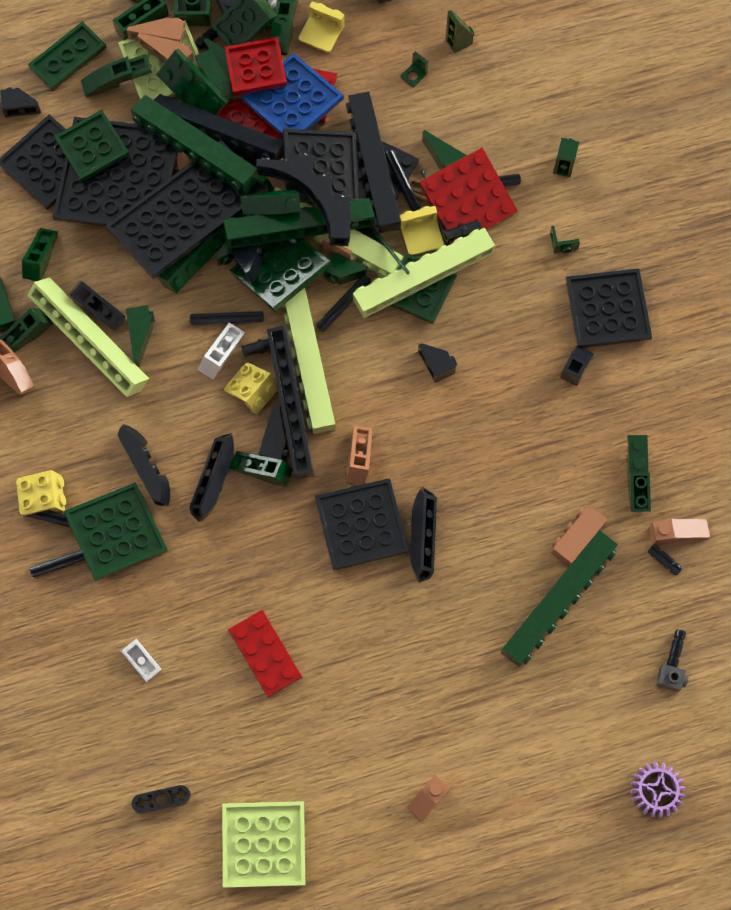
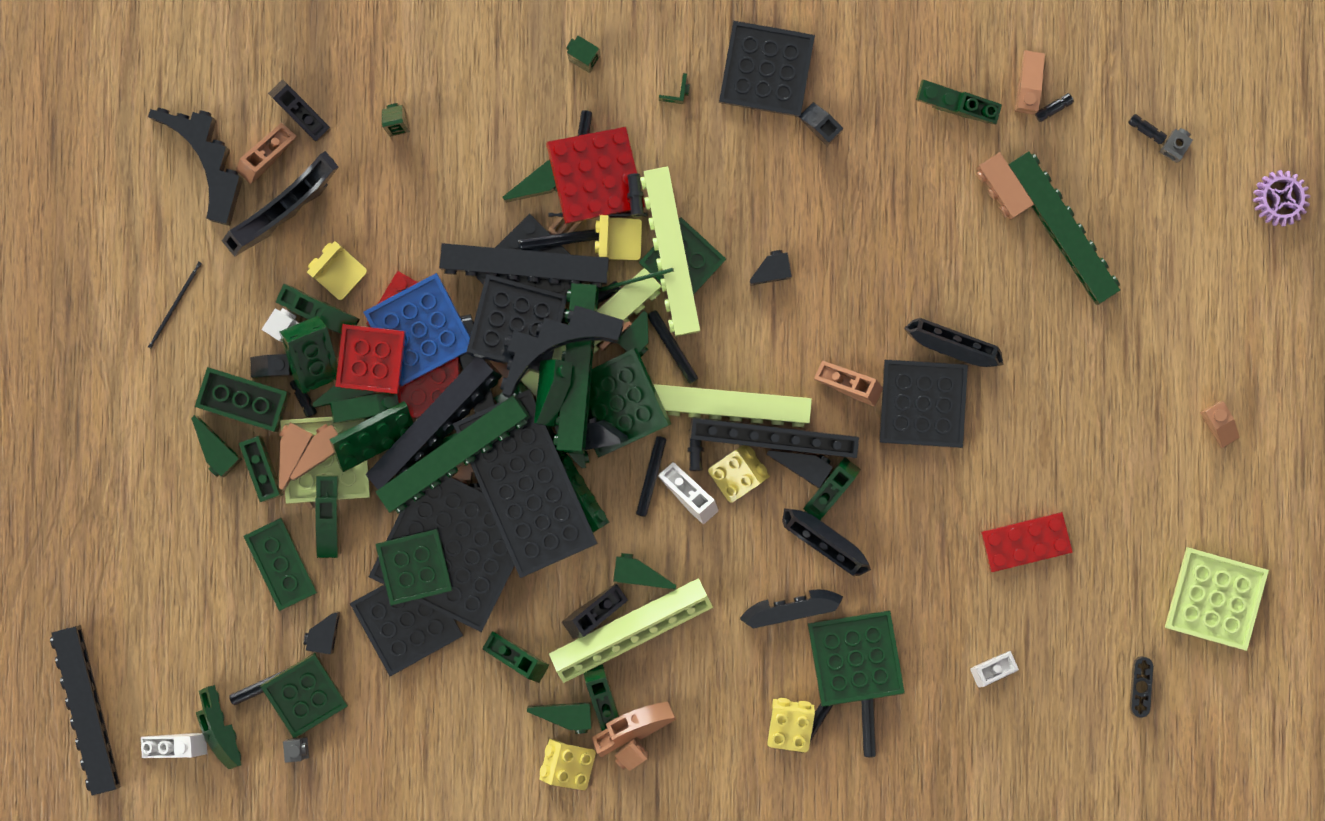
camera: 70 degrees left, 15 degrees up
dark green bracket [400,51,428,87] -> none

